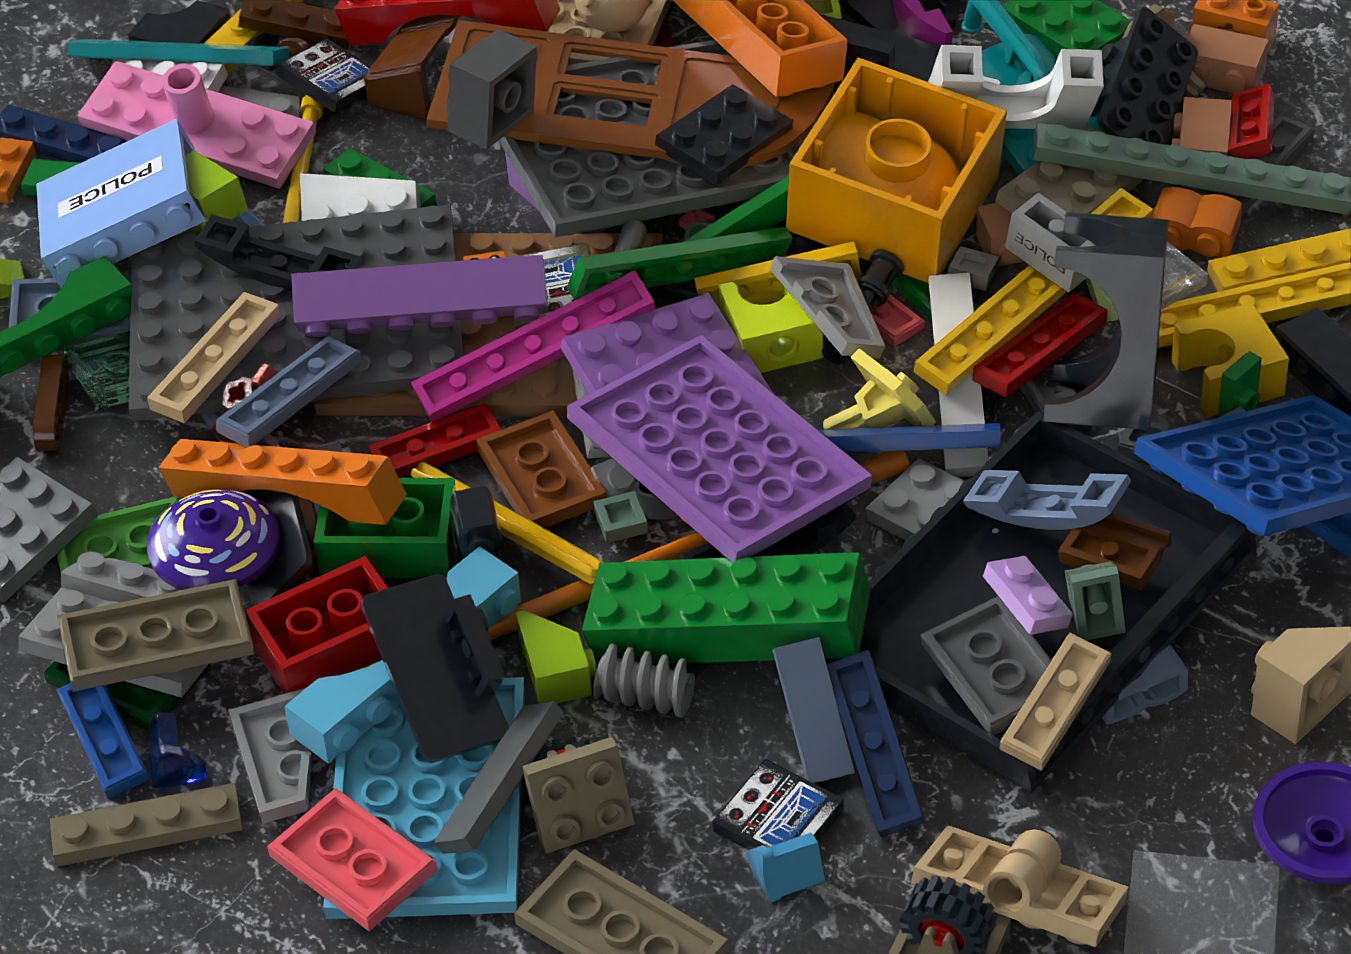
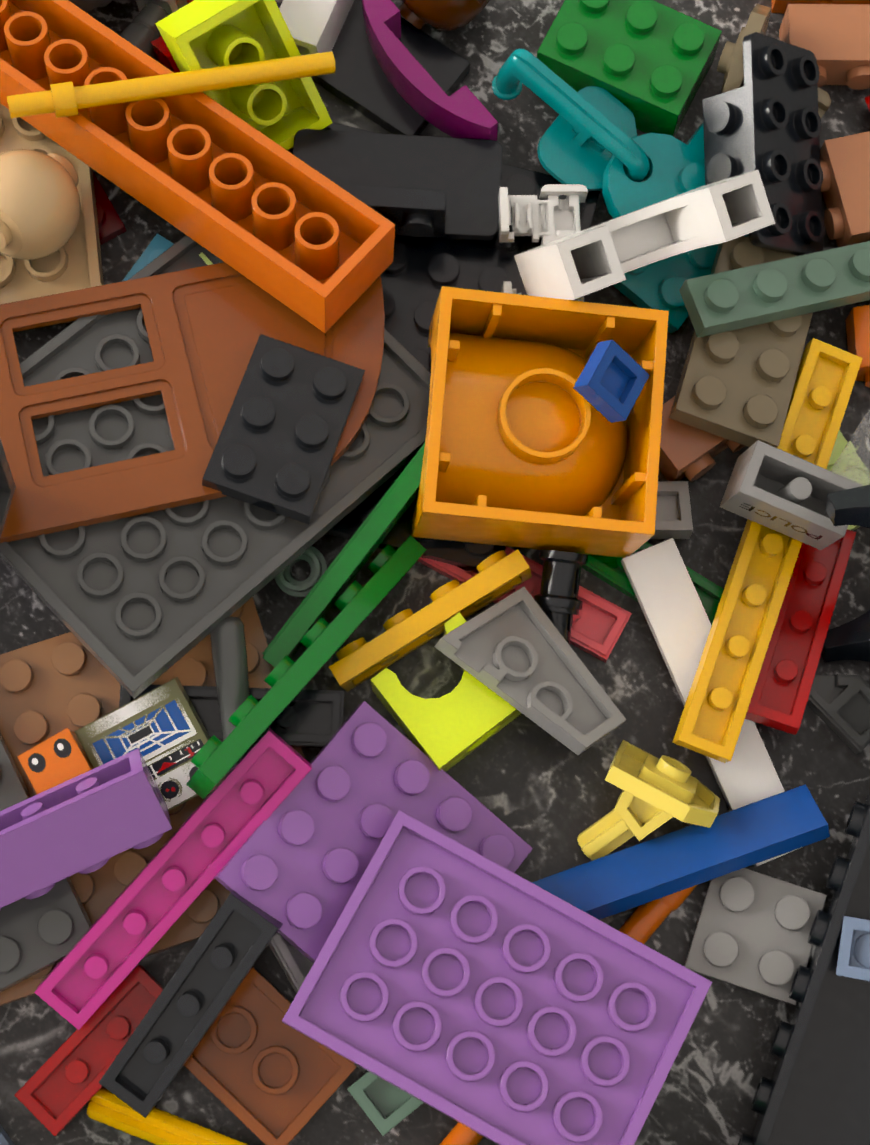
camera: 25 degrees left, 30 degrees up
none -> black plate [99,891,283,1118]
none -> blue plate [573,339,650,423]

